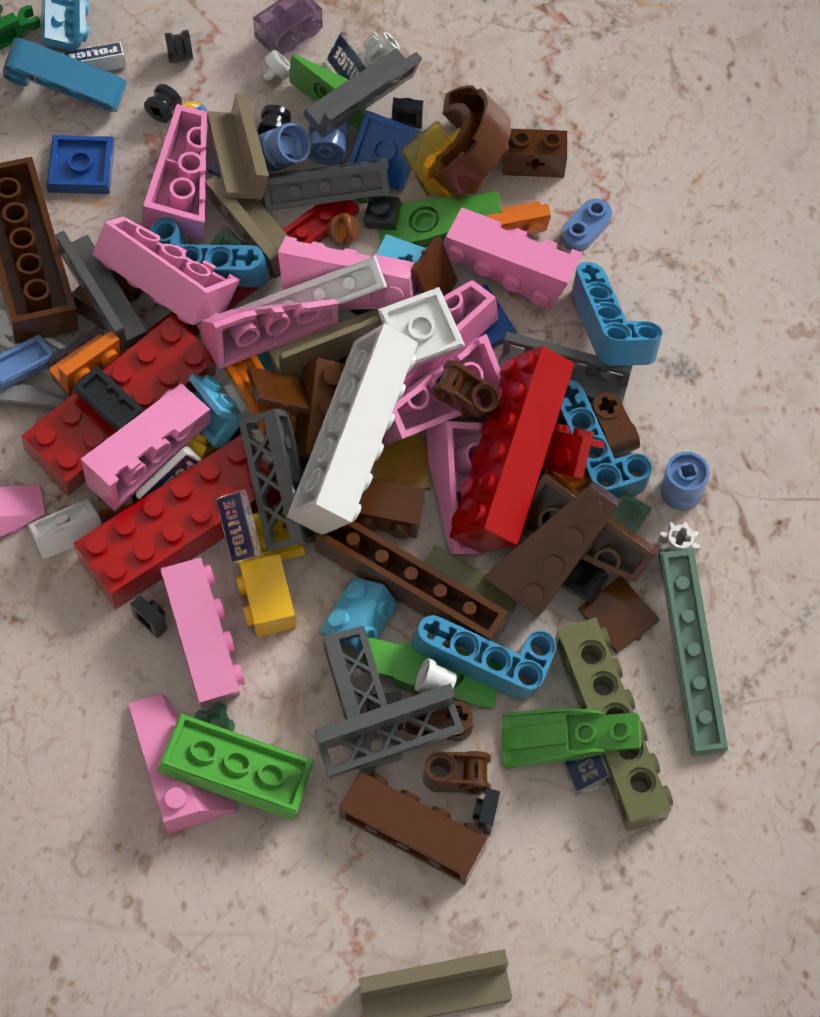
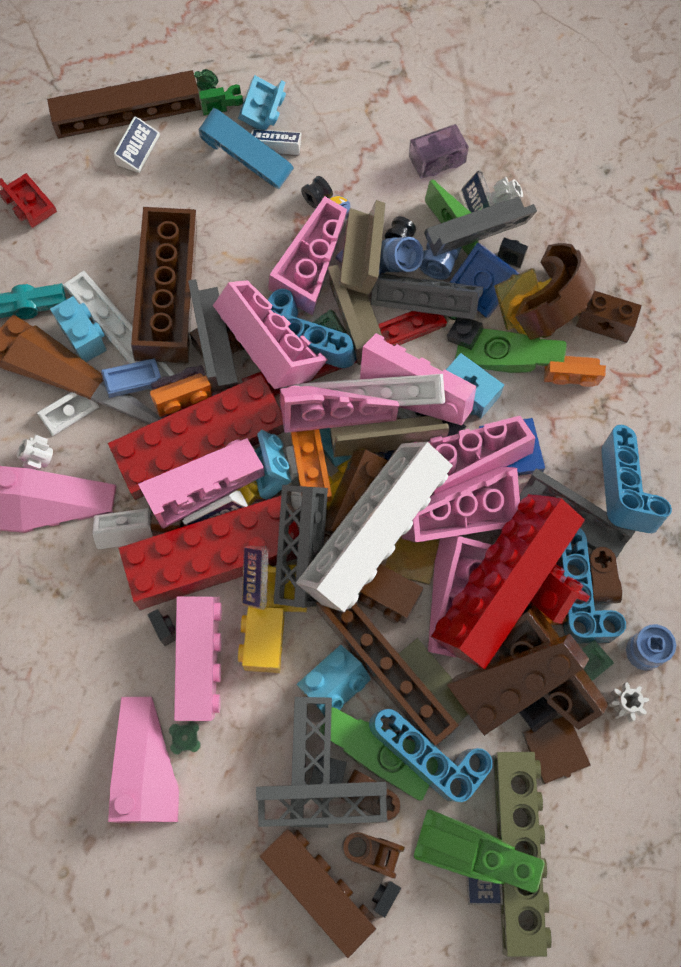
camera: 20 degrees right, 5 degrees up
blue tile [47,135,115,194] -> none
black plate [73,366,145,432] -> none
bright green tile [157,713,314,821] -> none
black wheel [164,30,193,63] -> none
reddish brown piece [246,366,311,414] -> none
white tile [264,50,290,81] -> none
dark orange tile [327,213,360,245] -> none
white plate [378,287,465,368] -> none
reddish brown piece [411,237,458,296] -> none
white piece [415,658,457,693] -> none
reddish brown piece [431,360,499,418] -> none
bright pink wedge [443,207,583,310] -> none
medium blue plate [561,199,612,252] -> none
sand green tile [658,549,728,756] -> none

